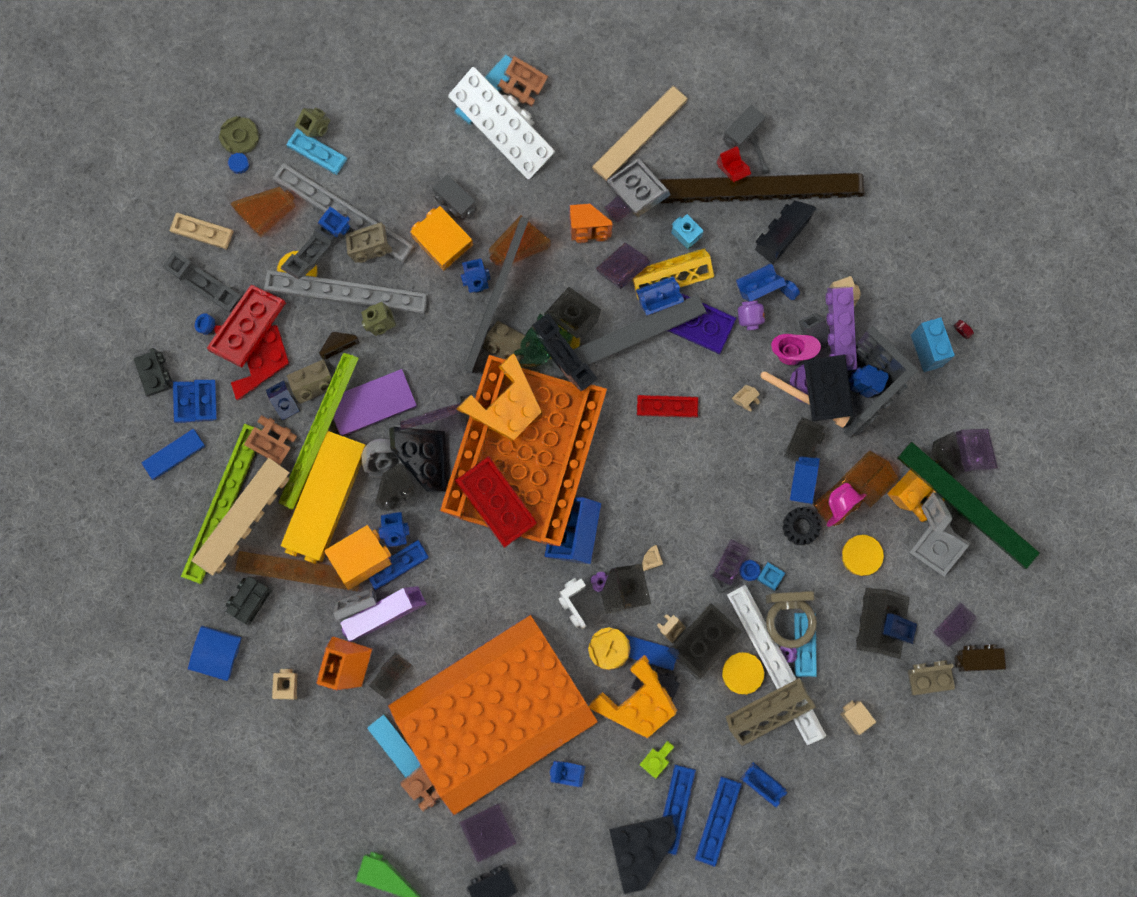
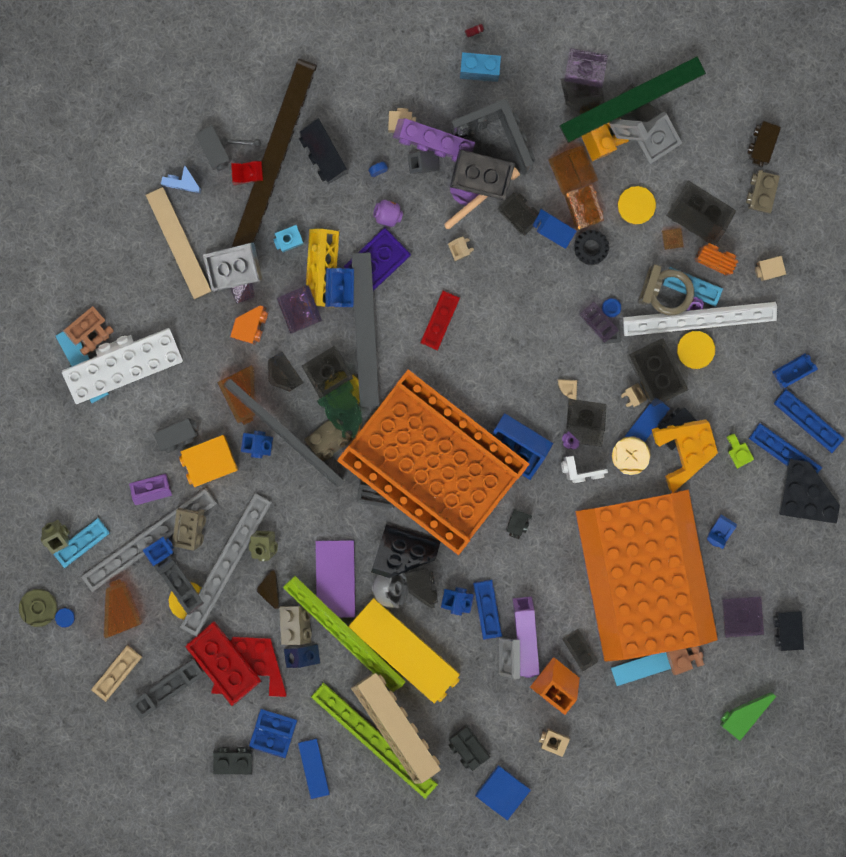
camera: 65 degrees left, 10 degrees up
blue tile [195,313,215,335] -> none
clear orange tile [235,551,360,592] -> none
nougat plate [244,415,297,465] -> none
light orange brick [324,525,391,590] -> none
clear purple tile [399,403,461,430] -> none
red tile [455,456,537,548] -> none
light orange wing [456,353,541,441] -> none
black slope [531,313,598,391] -> none
dark tan fence [726,678,816,746] -> none
blue bracket [736,264,786,302] -> none
dark azure tile [757,562,785,591] -> none
dark pink piece [771,334,821,365] -> none
dark pink piece [826,483,866,527] -> none
blue brick [848,365,889,398] -> none
dark blue tile [883,613,917,644] -> none
clear purple slope [933,602,976,647] -> none
none -> medium lavender slope [129,474,172,505]
none -> light blue slope [161,166,201,193]
none -> clear smoke slope [268,352,303,392]
none -> pearl dark grey brick [506,509,532,539]
none -> clear orange tile [662,228,684,250]
none -> orange brick [695,243,738,276]

